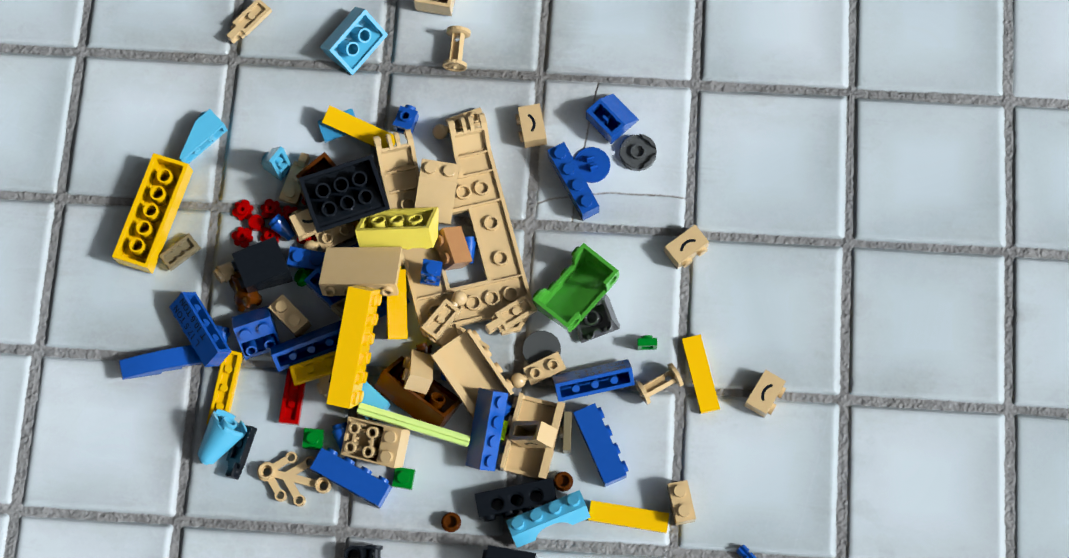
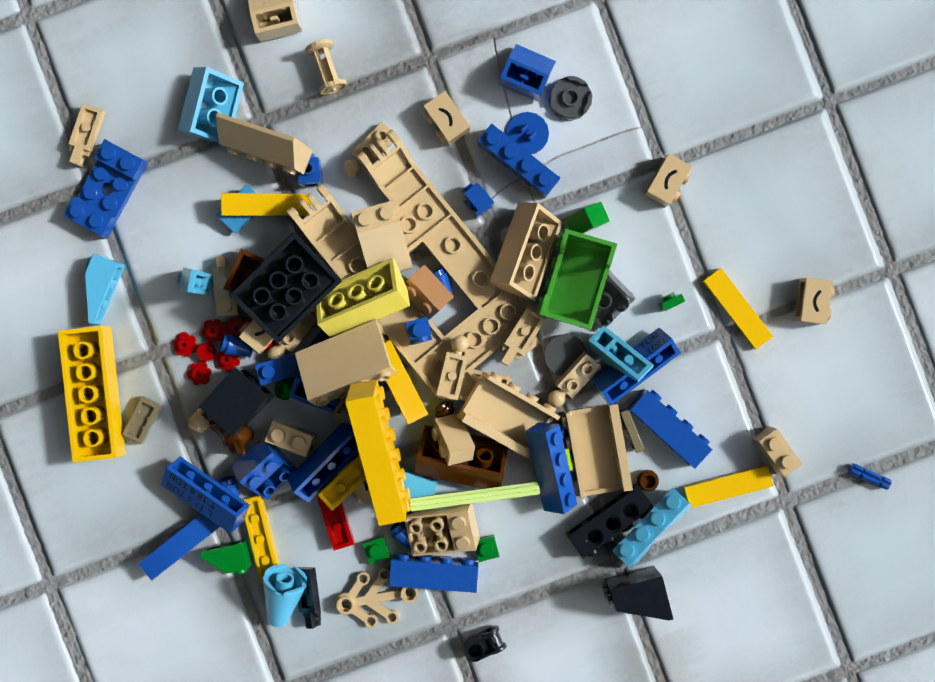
camera: 30 degrees left, 15 degrees up
reddish brown plate [441,512,461,532] -> none
tan brick [509,421,557,448] -> none
tan hose [635,363,684,405] -> none
none -> blue piece [63,139,148,238]
none -> green slope [199,539,253,575]
none -> tan slope [216,112,313,175]
none -> blue brick [461,182,494,219]
none -> tan slope [490,202,563,301]
none -> green slope [562,202,610,234]
none -> medium azure slope [589,325,654,382]

